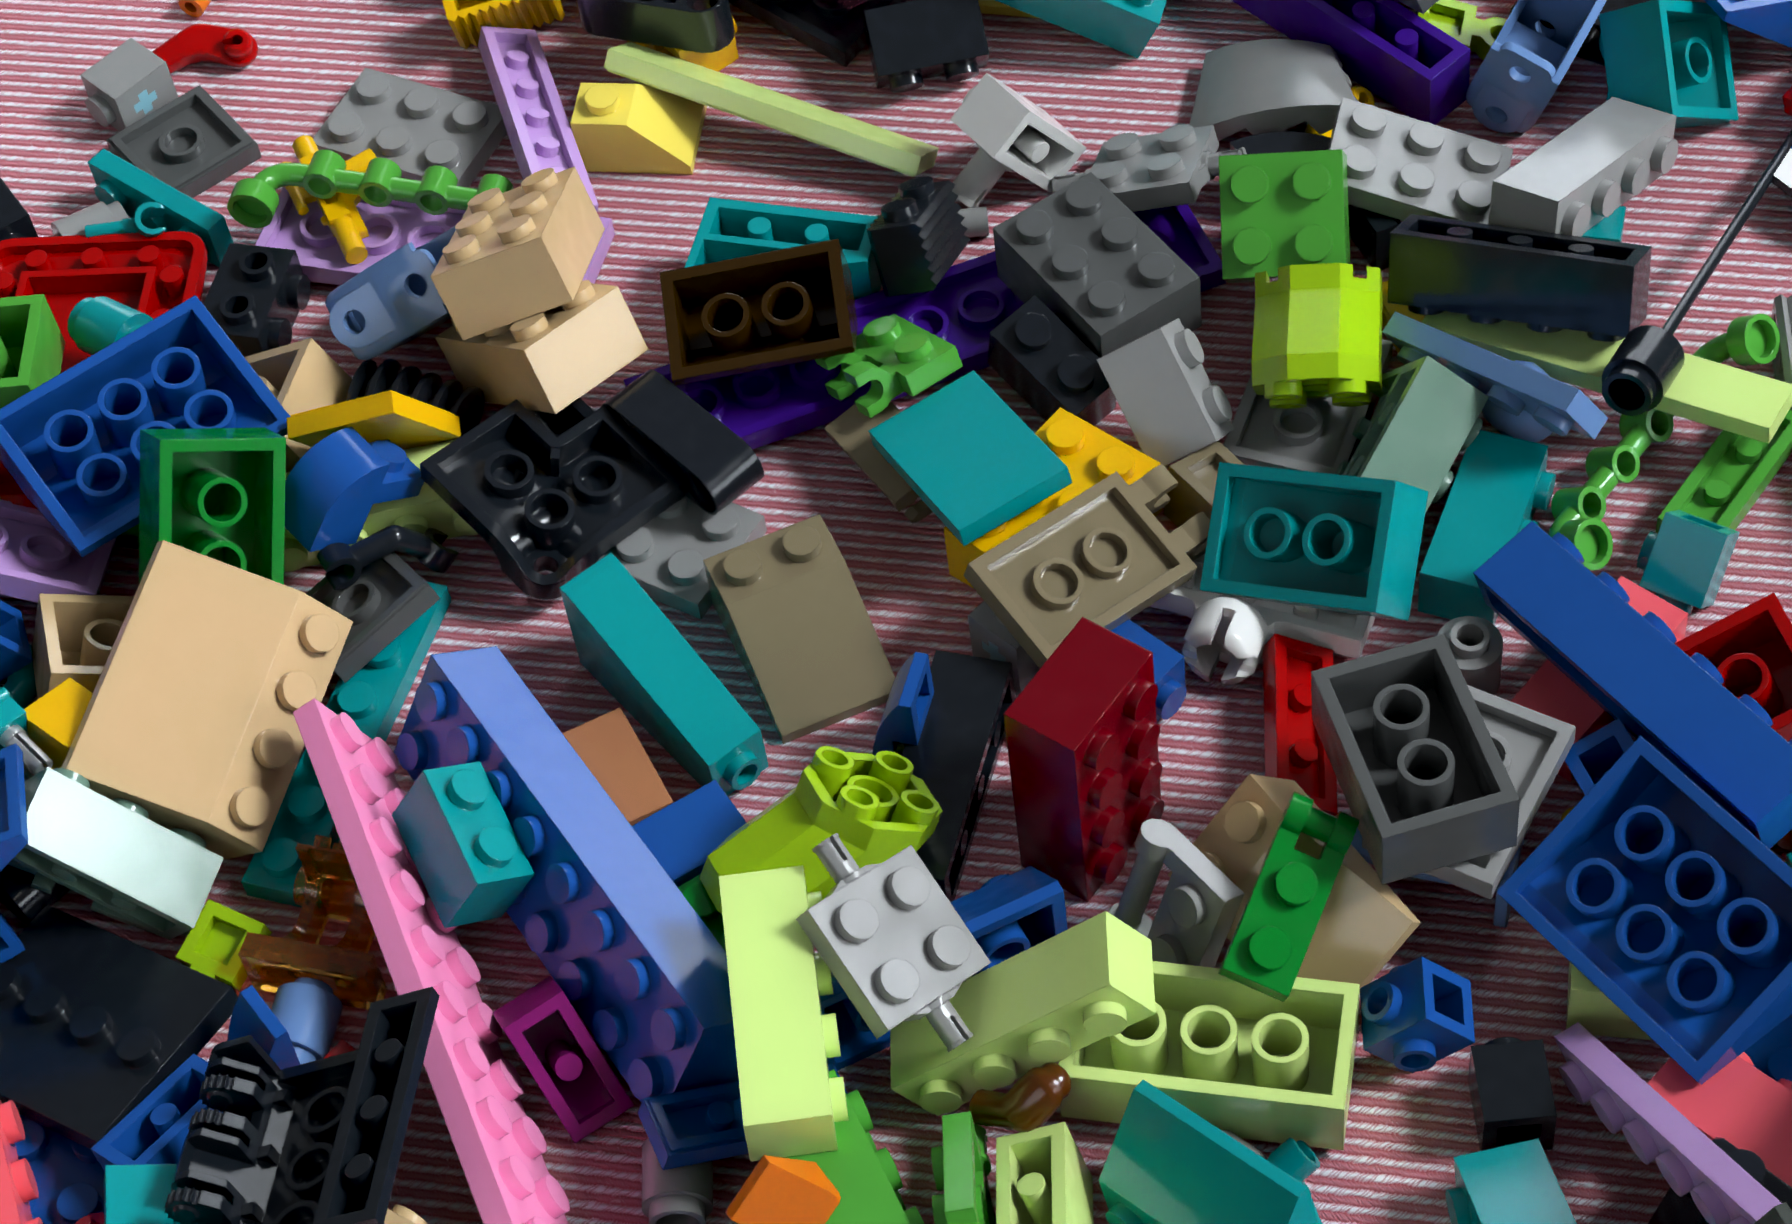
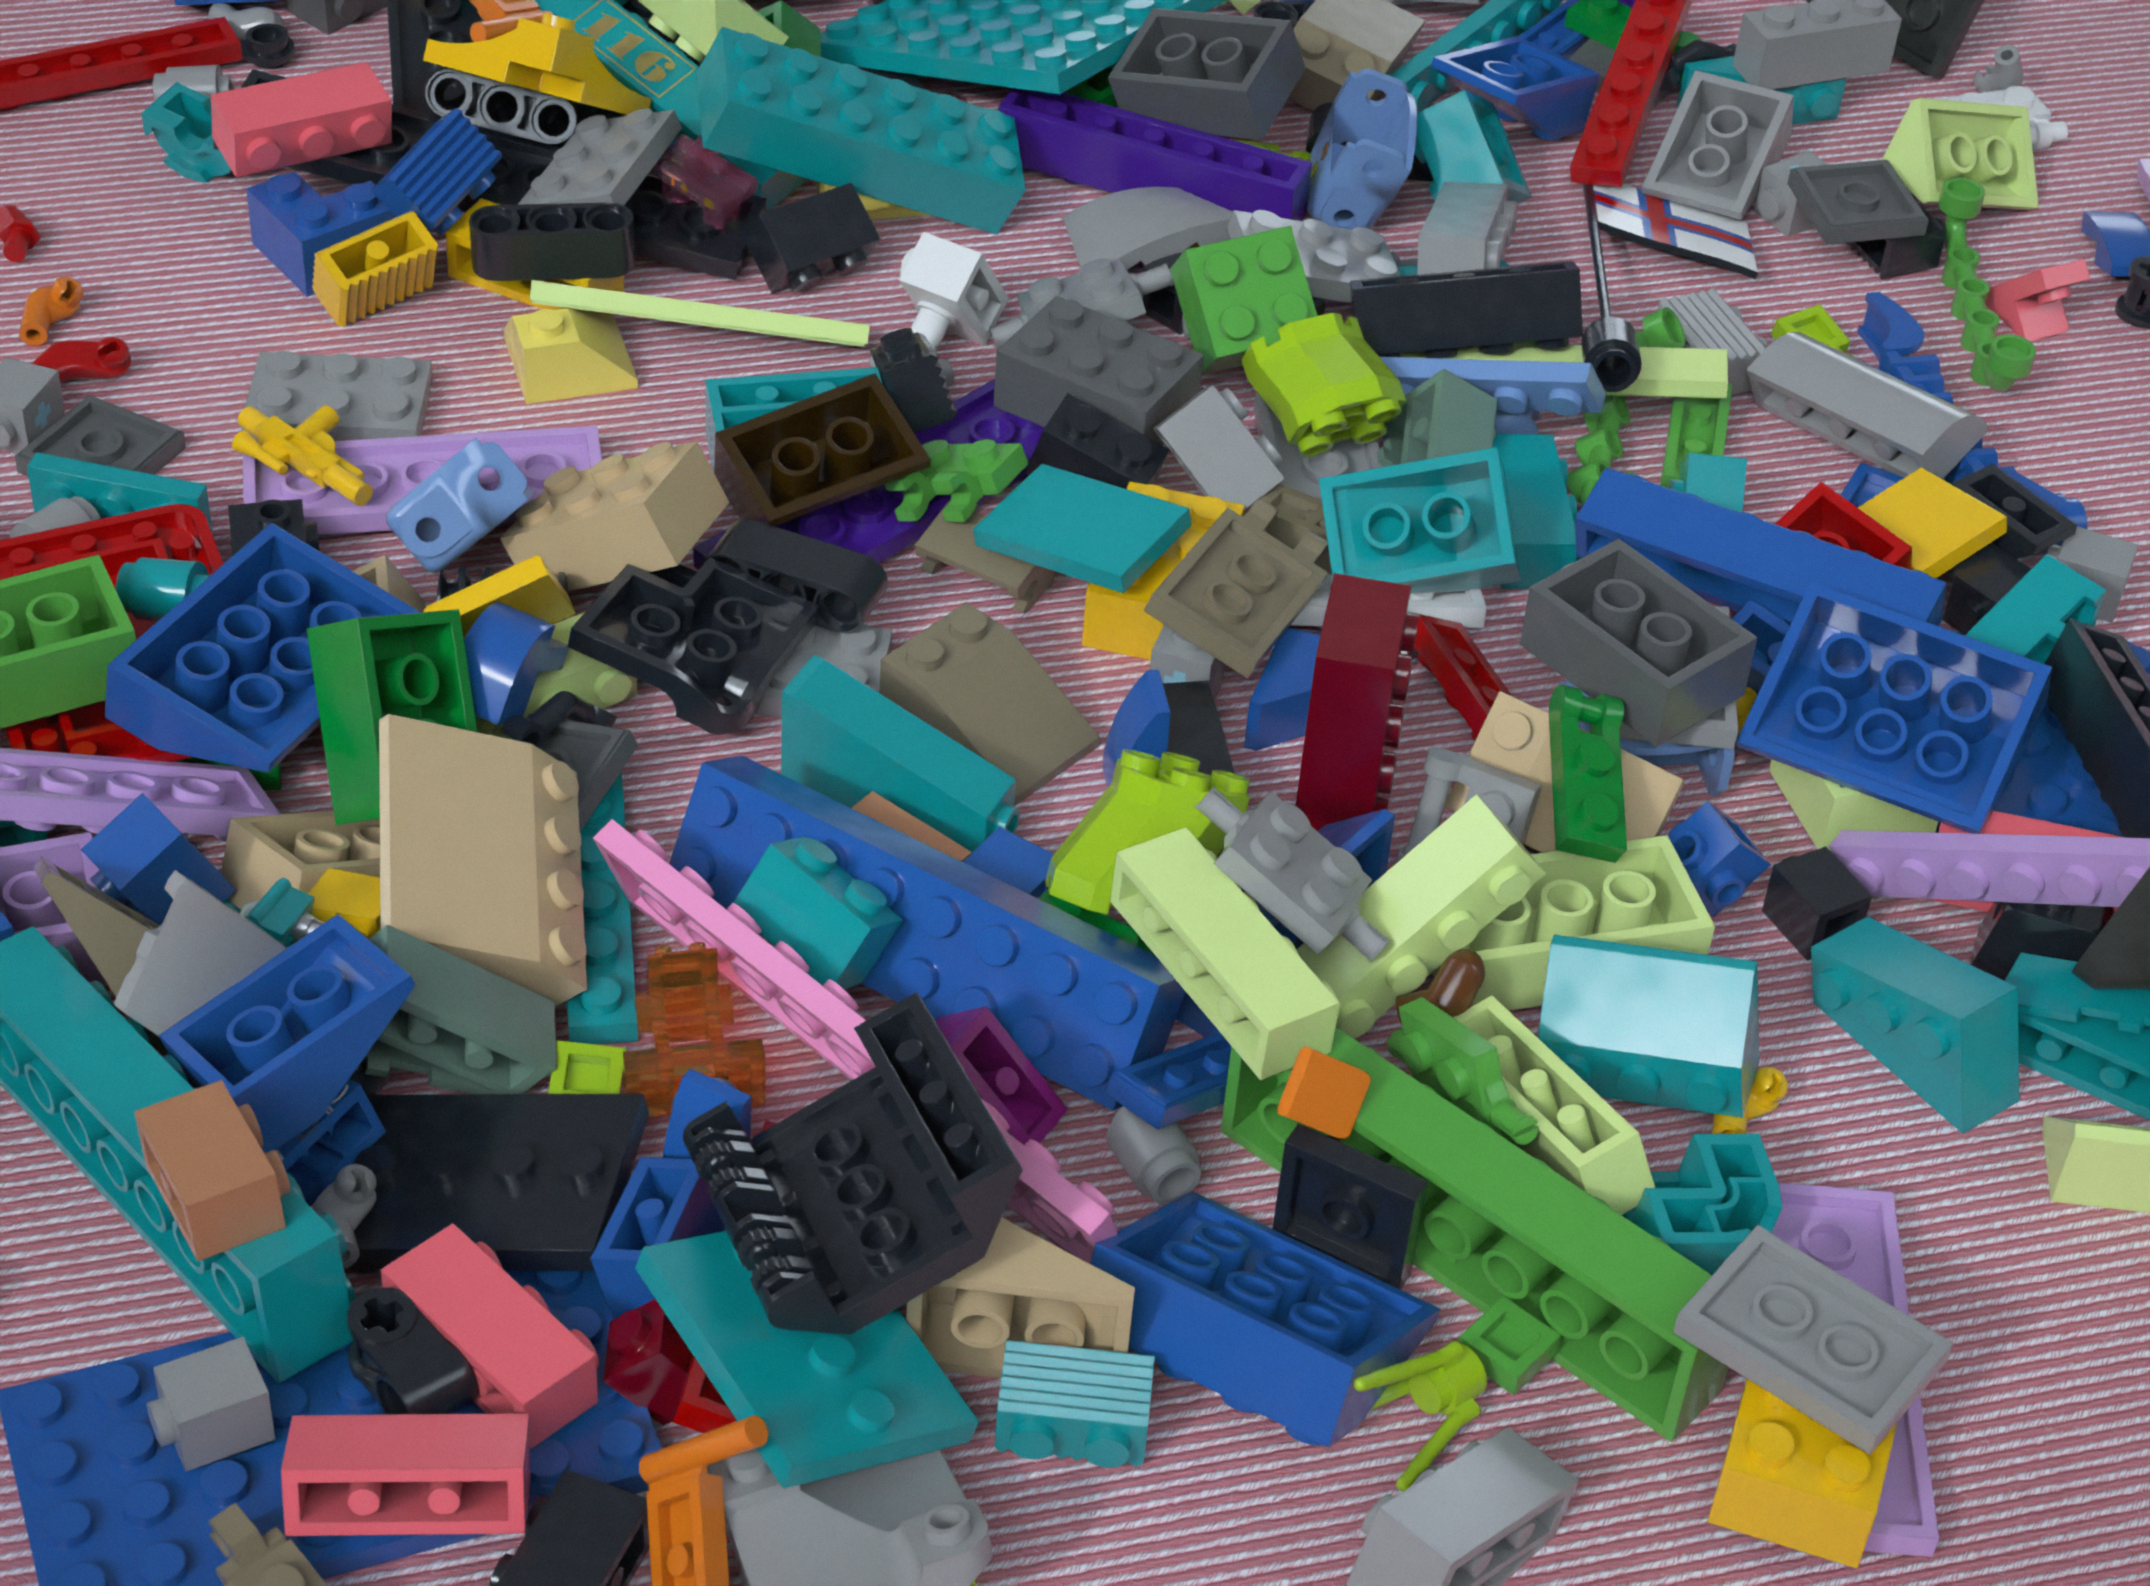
camera: 35 degrees left, 10 degrees down
teal hand [85,202,167,237] -> none
bright green bar [227,150,514,228] -> none
tan brick [431,166,605,341] -> none
lavender plate [478,26,599,211] -> none

